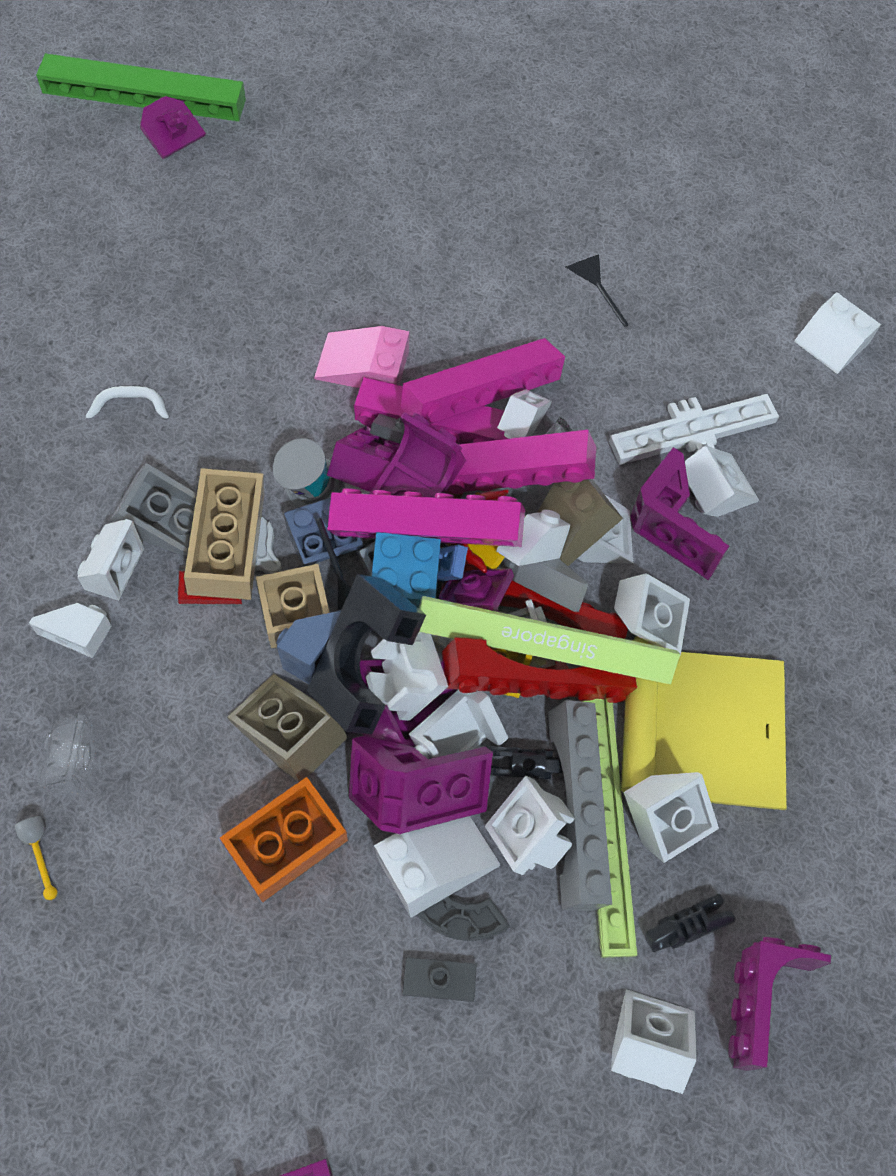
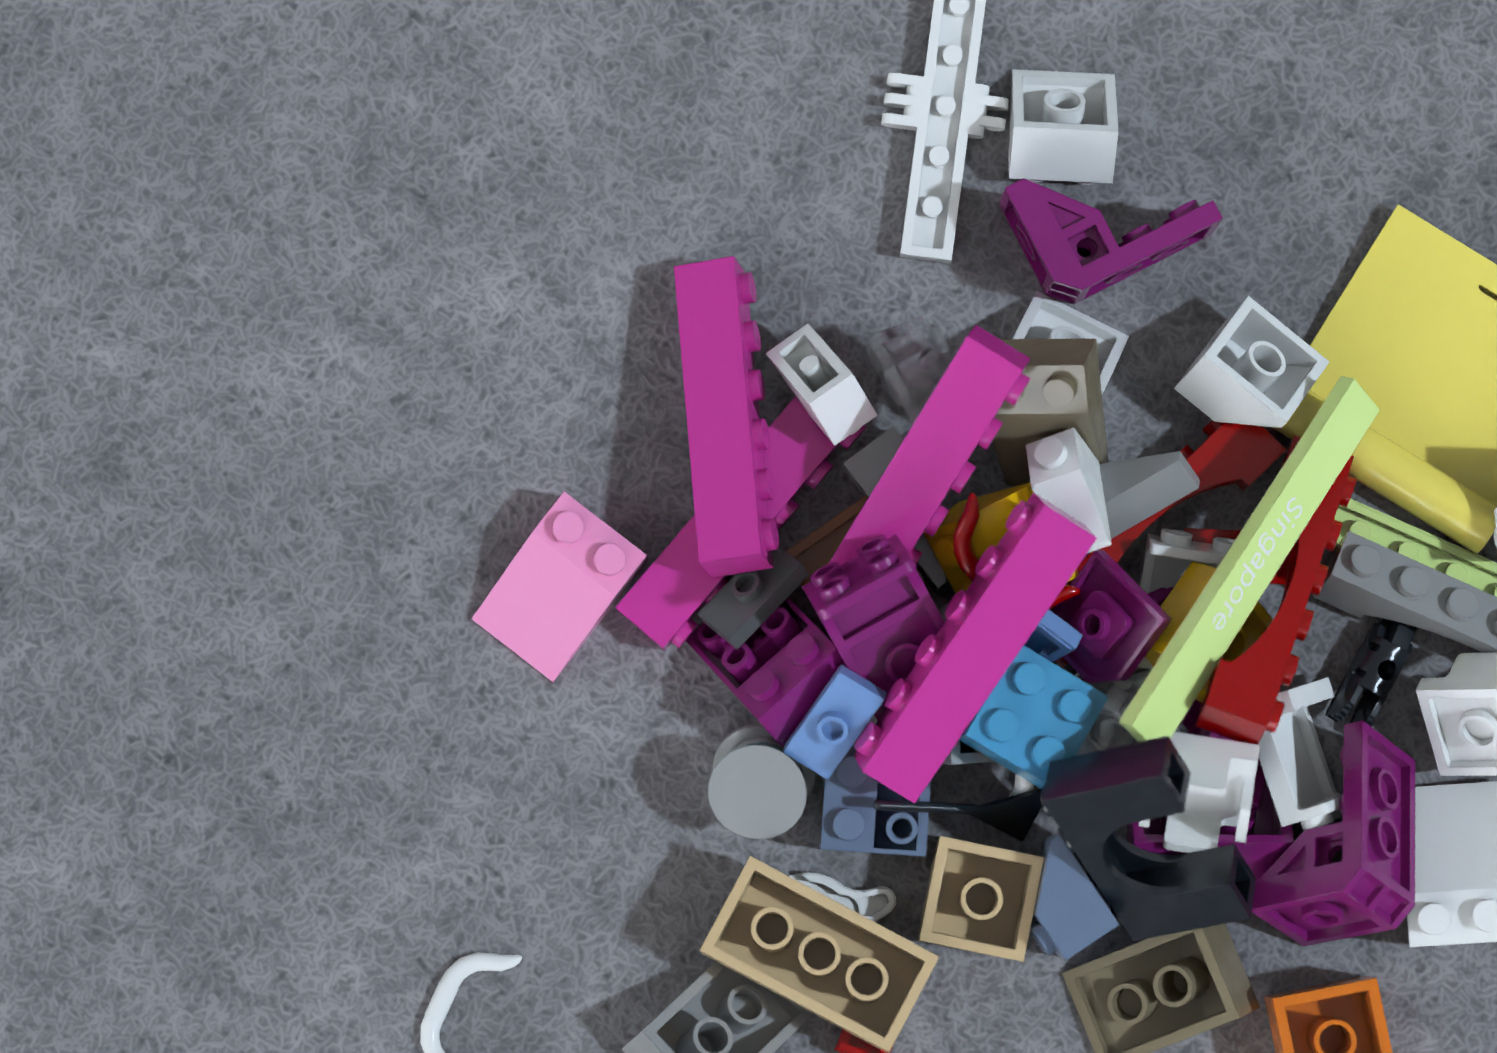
camera: 55 degrees left, 20 degrees up
black piece [565,254,628,327] -> none
none -> medium blue plate [783,665,886,780]

